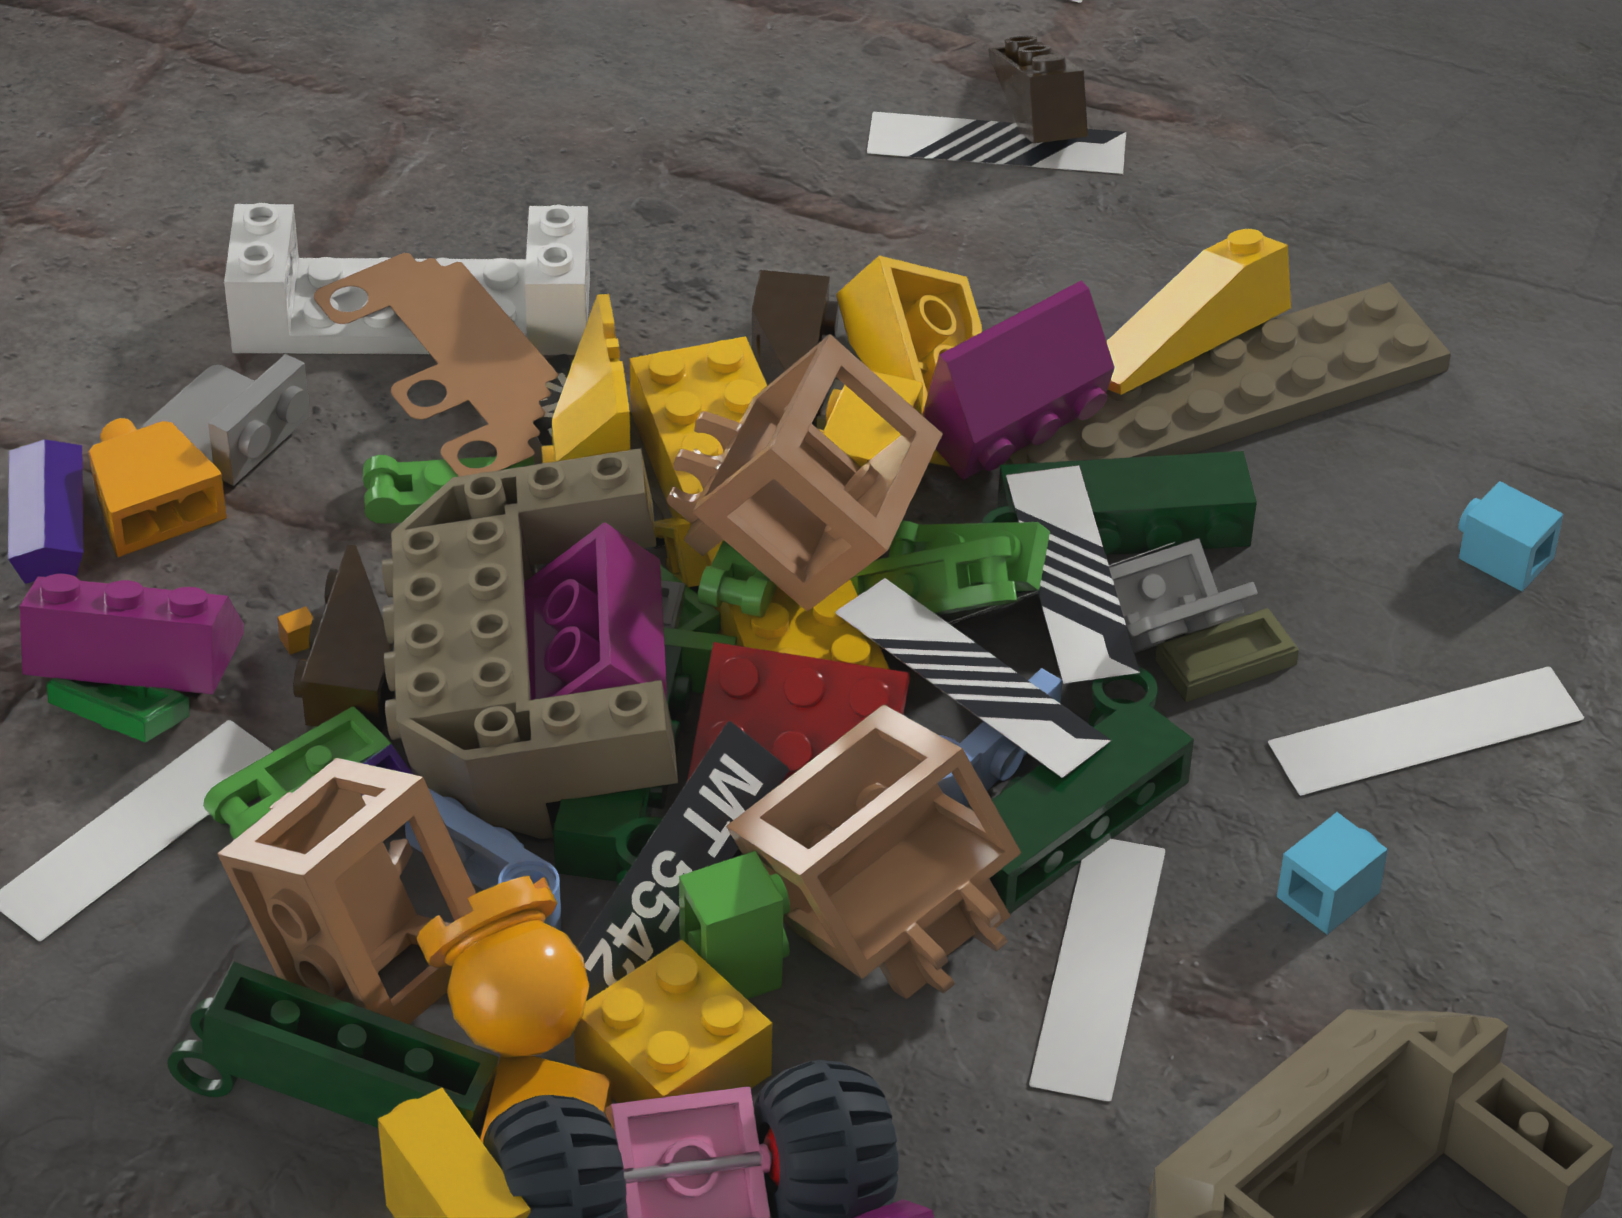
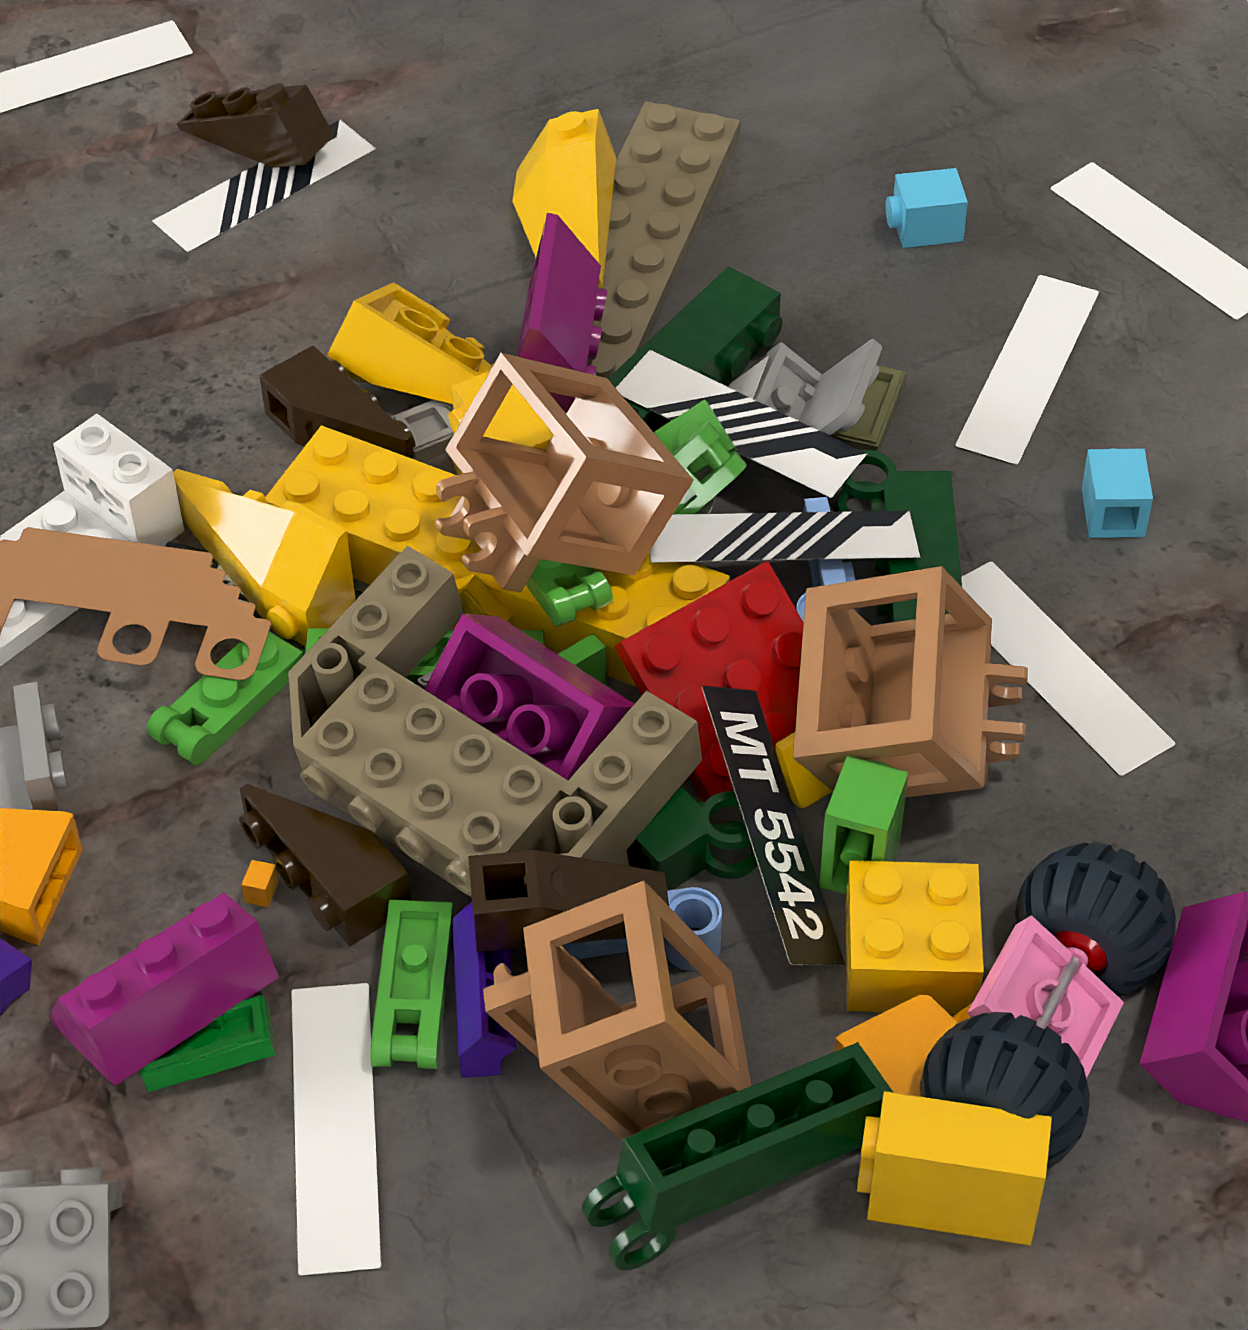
camera: 45 degrees left, 5 degrees up
light orange tile [417,876,589,1058] -> none
none -> dark brown slope [468,850,669,952]

